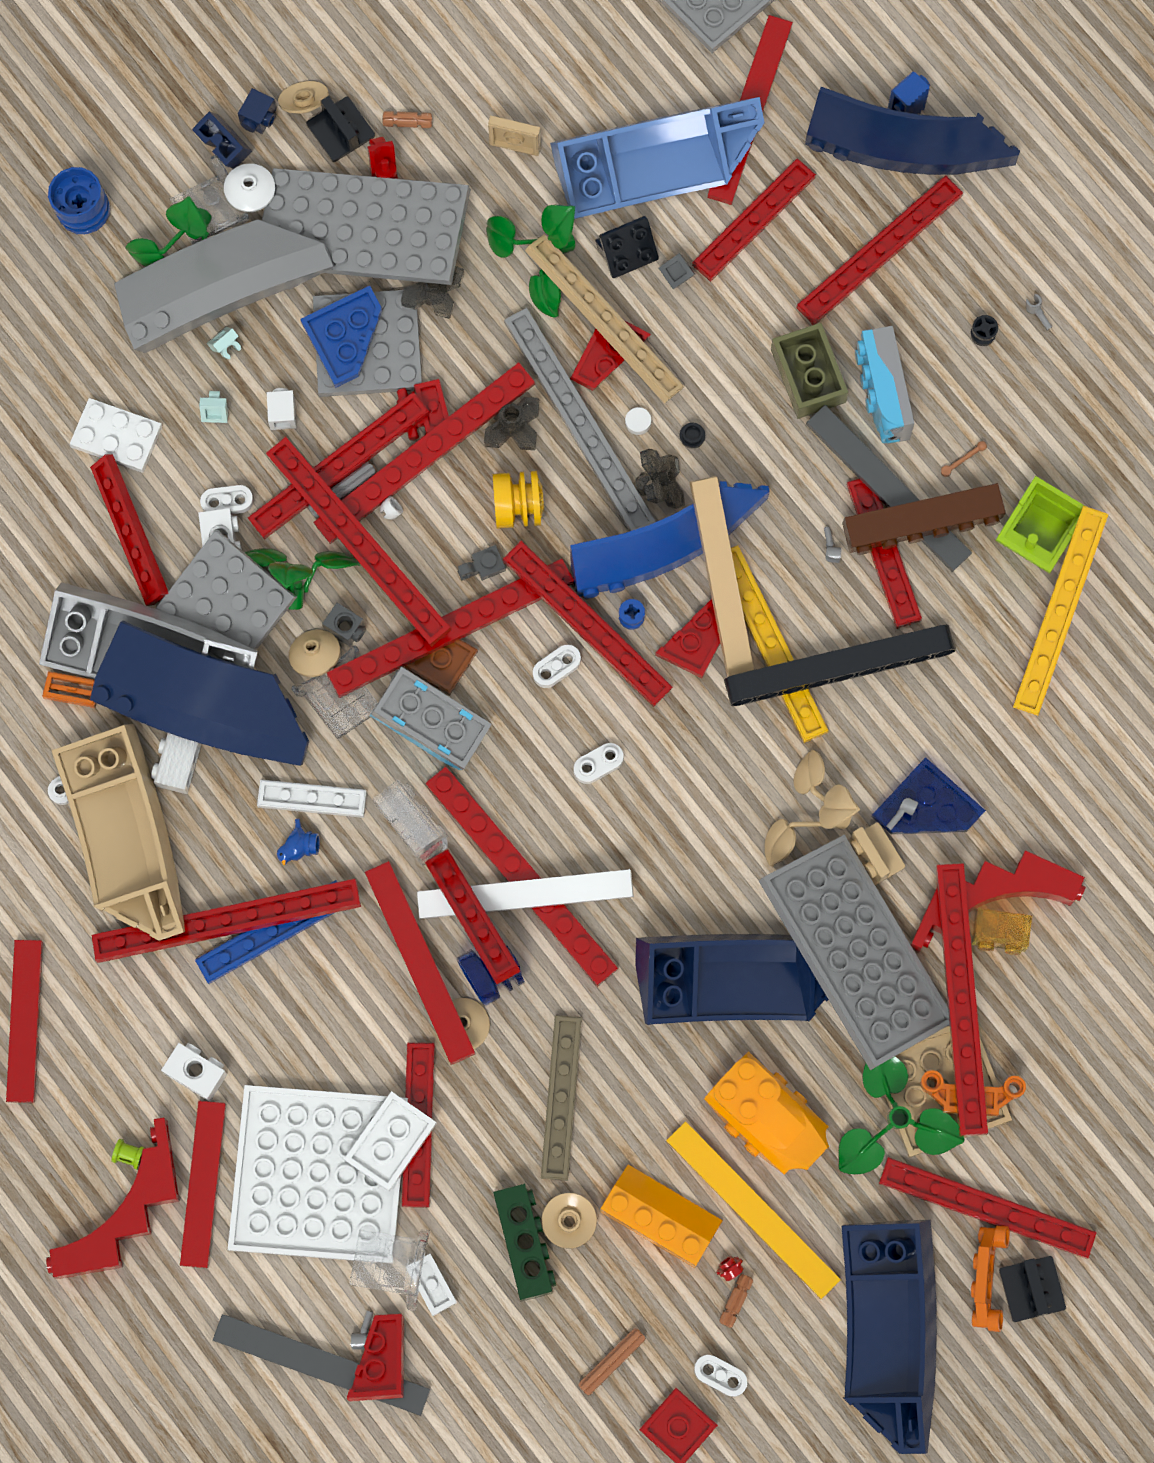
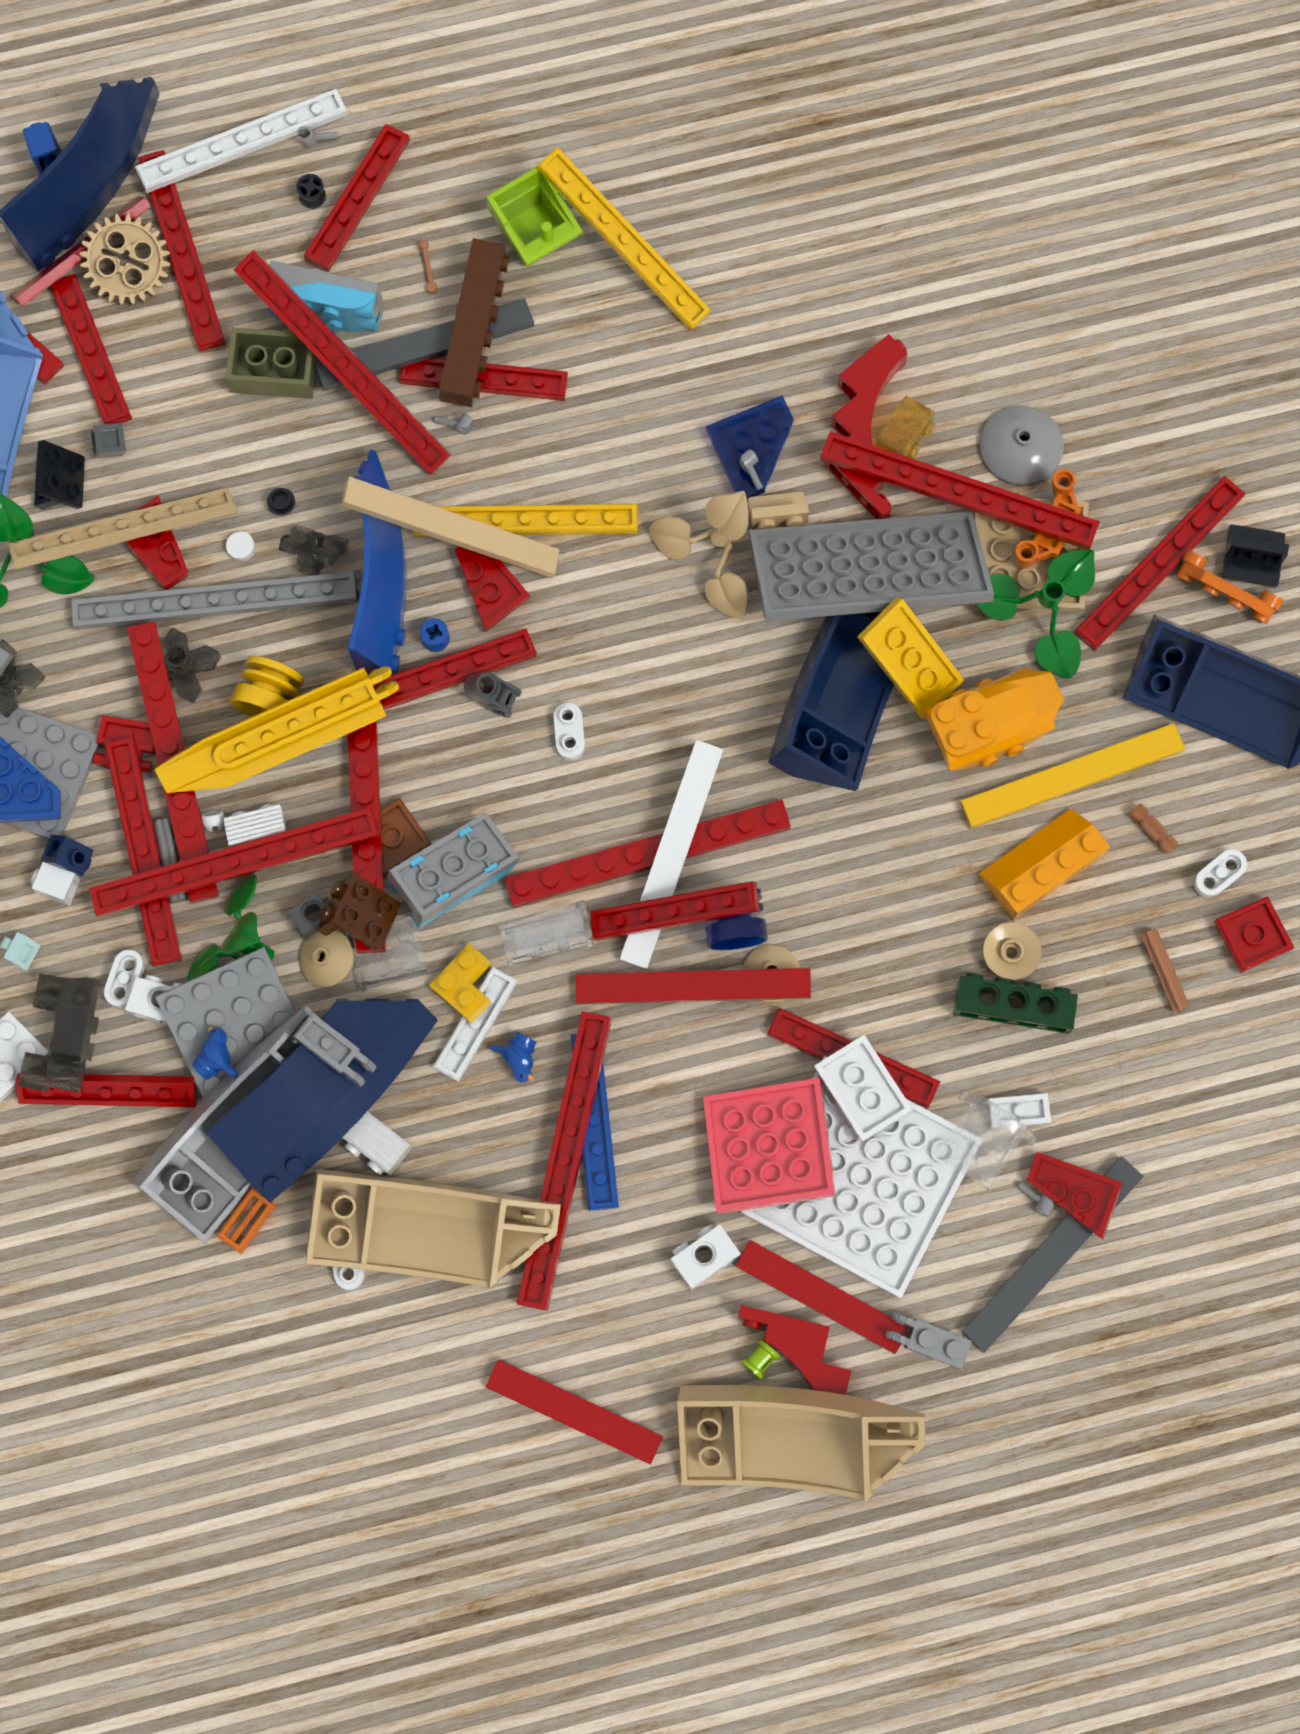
camera: 65 degrees left, 0 degrees up
dark grey plate [457,545,506,581] -> none
white plate [533,645,581,688] -> none
dark tan tile [541,1015,582,1181] -> none
red plate [716,1256,744,1281] -> none
black beam [724,624,956,706] -> none
none -> tile [11,196,151,306]
none -> clear smoke bracket [18,973,100,1092]
none -> dark blue brick [40,835,94,877]
none -> tan gear [79,214,170,306]
none -> white tile [135,89,348,193]
none -> yellow hinge [154,666,399,793]
none -> blue animal [192,1027,238,1080]
none -> white brick [223,804,288,847]
none -> red plate [234,250,451,475]
none -> light grey hinge [293,1013,377,1087]
none -> red plate [304,124,410,272]
none -> reddish brown bracket [317,873,400,951]
none -> yellow plate [429,943,491,1024]
none -> dark grey piece [464,672,522,718]
none -> tan slope [677,1385,925,1503]
none -> coral plate [703,1078,836,1214]
none -> yellow plate [857,597,964,720]
none -> light grey hinge [885,1312,972,1370]
none -> light grey dish [979,406,1064,486]

